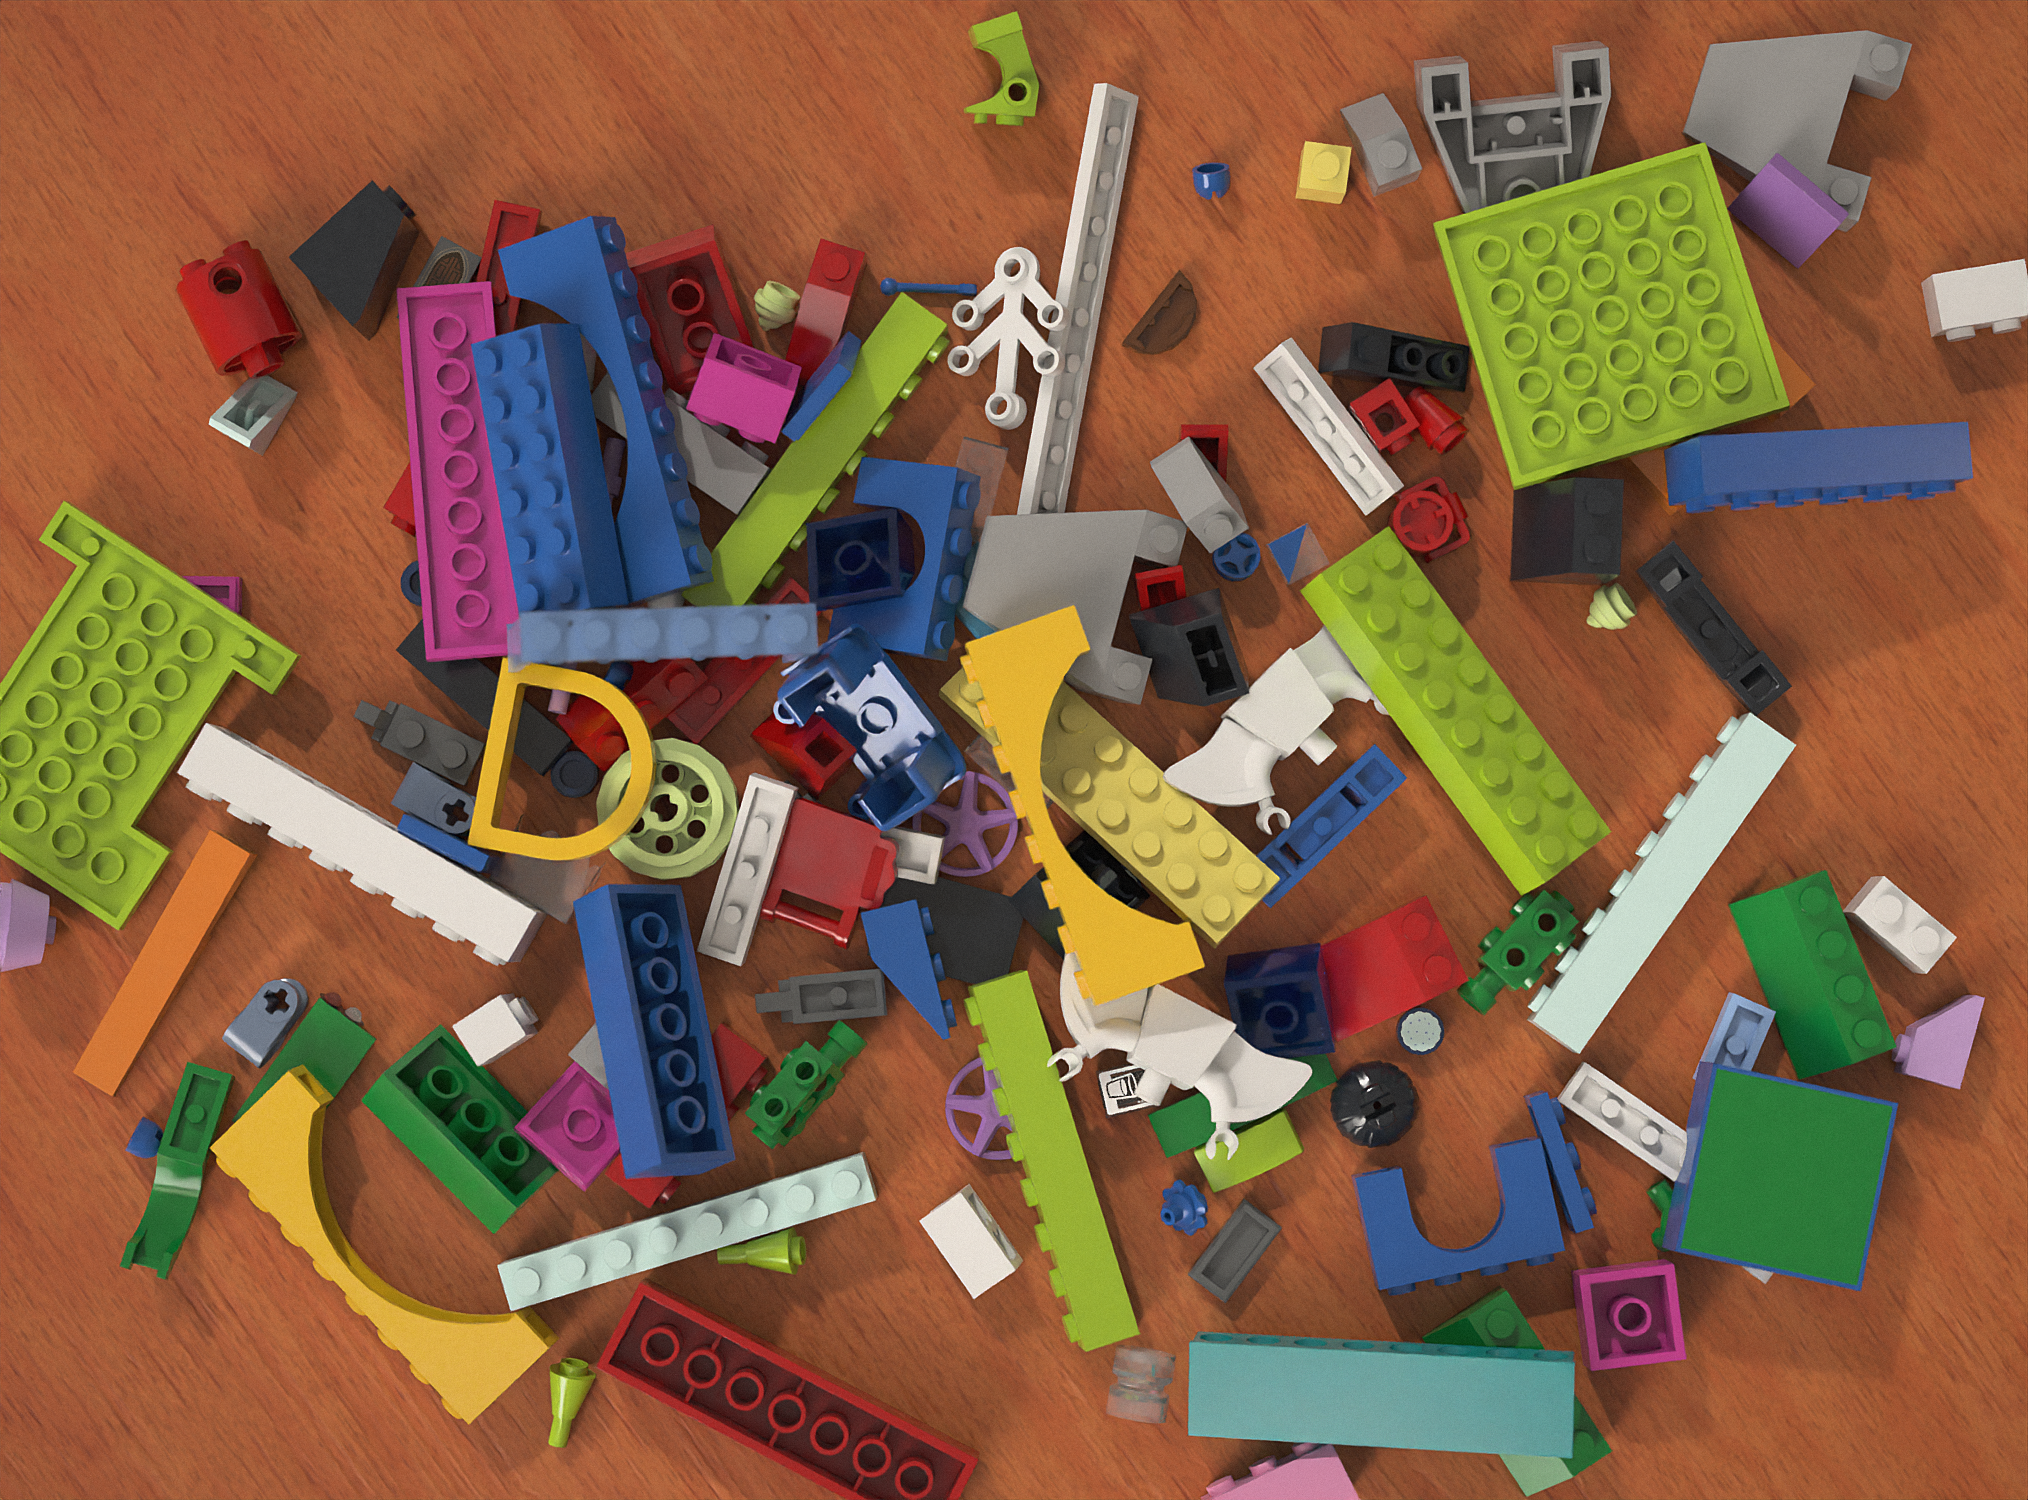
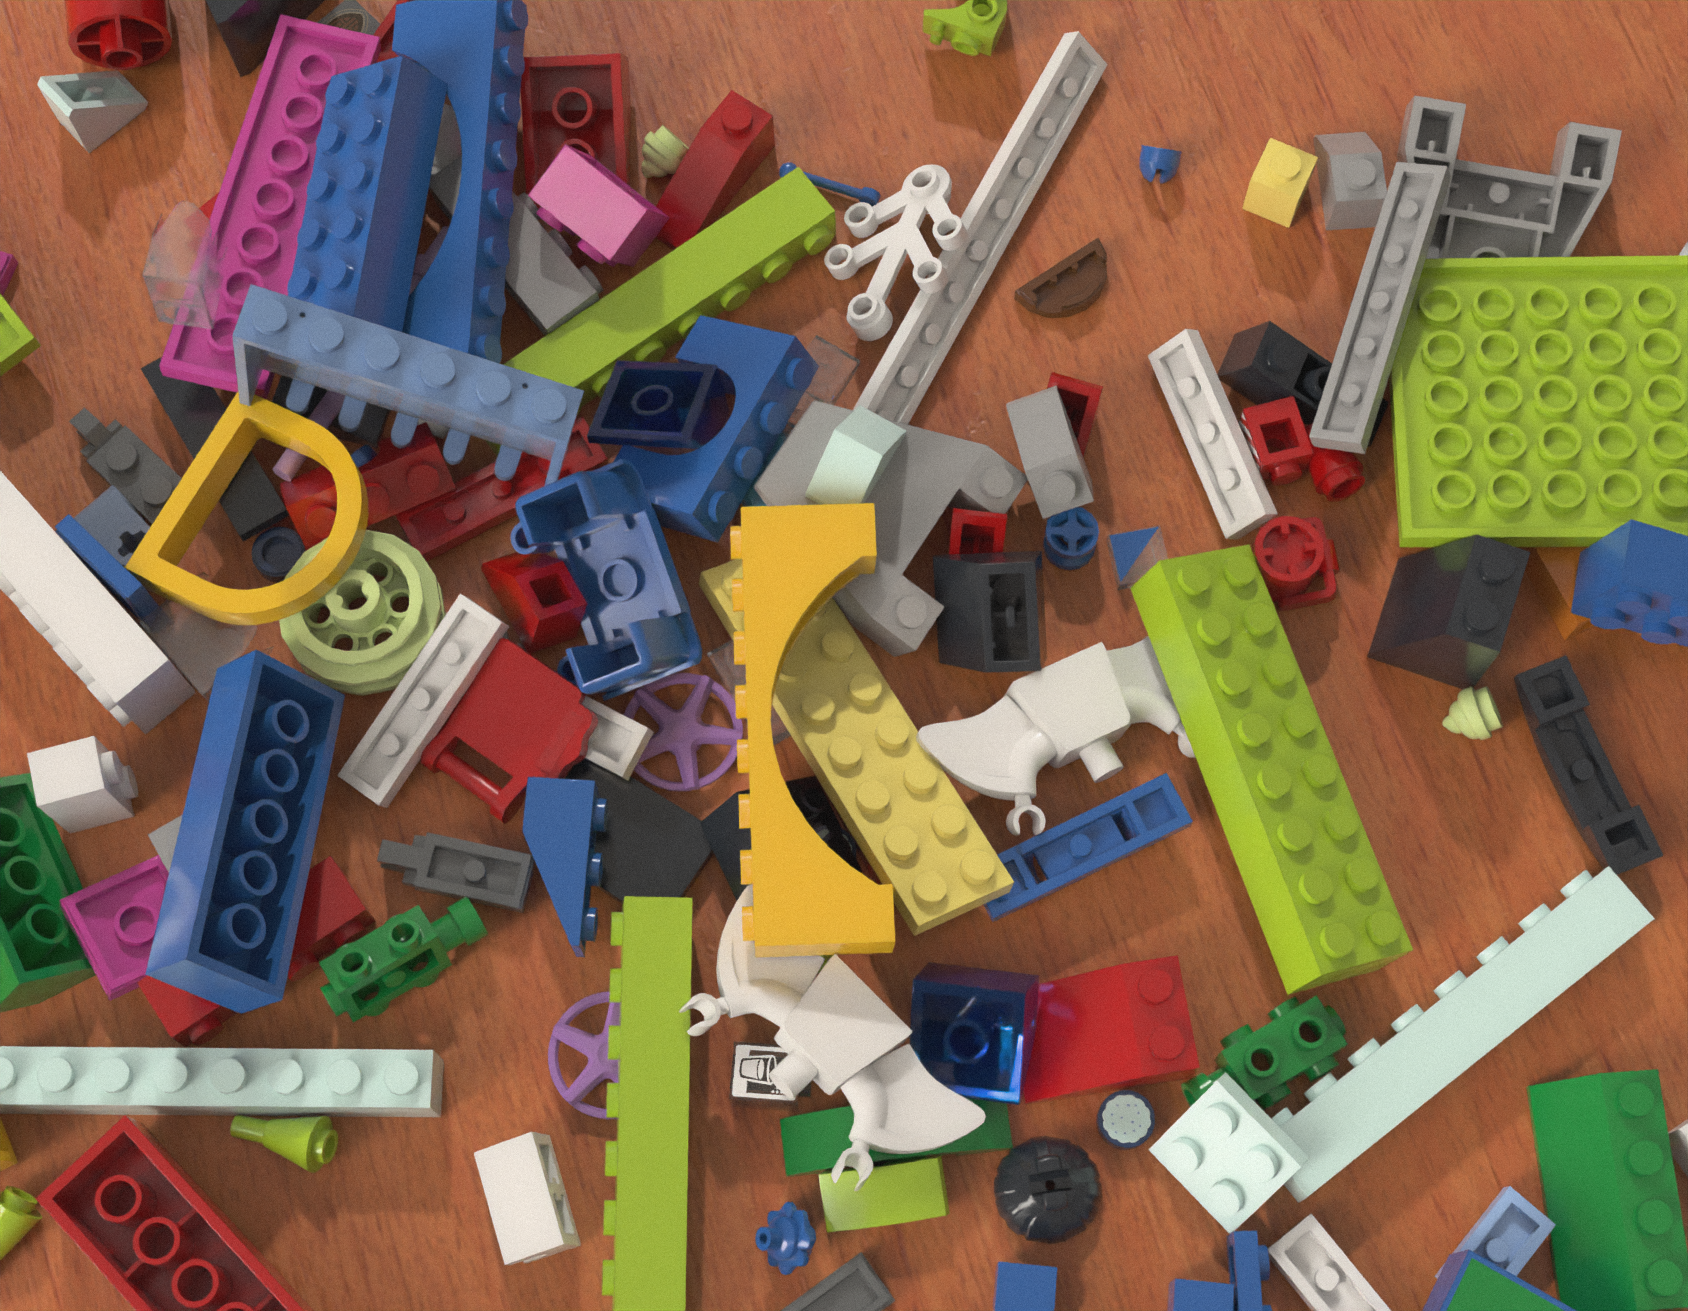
camera: 15 degrees right, 15 degrees down
blue tile [781,331,862,442] -> none
none -> clear piece [142,200,228,329]
none -> light aqua slope [805,405,906,505]
none -> light aqua plate [1149,1073,1309,1234]
none -> light grey plate [1309,162,1451,454]

